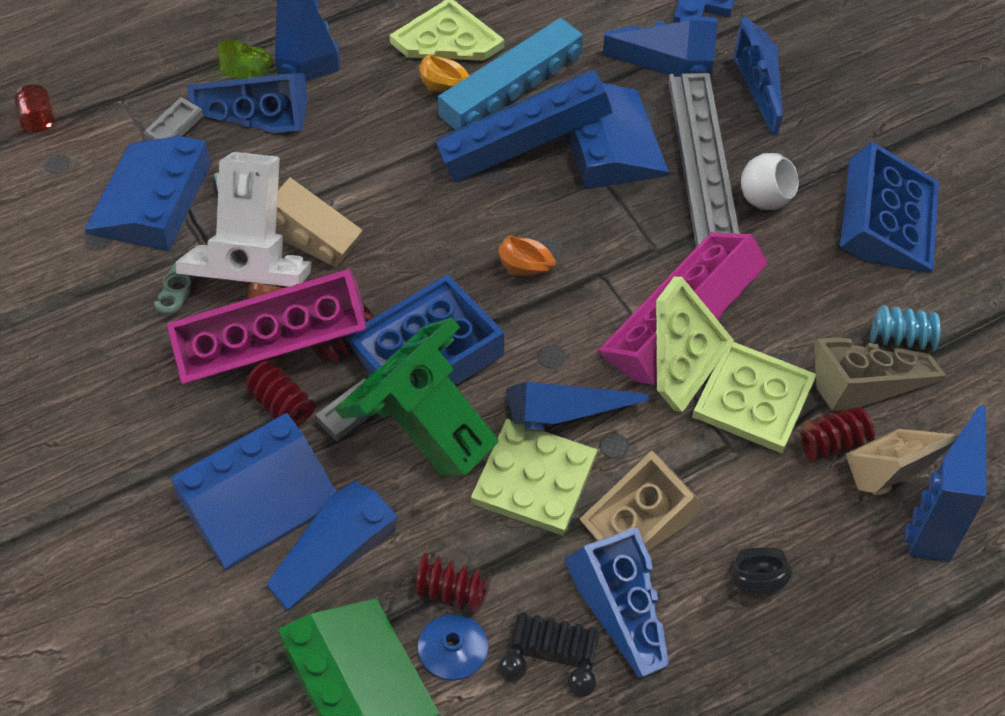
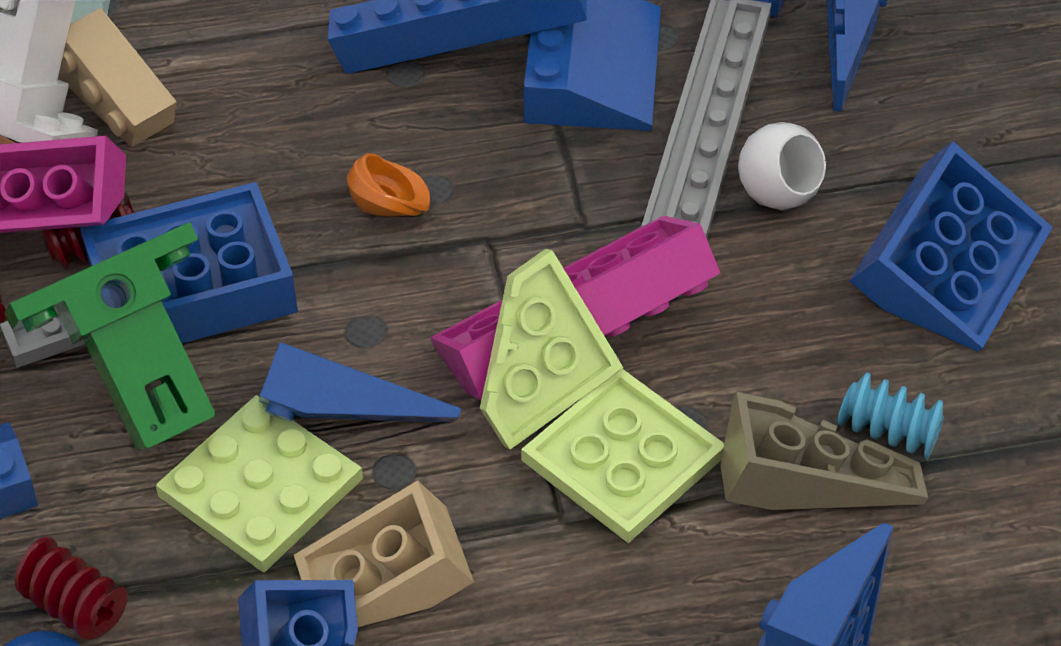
camera: 20 degrees right, 5 degrees down
dark red piece [801,407,875,462] -> none
tan slope [846,429,956,495] -> none

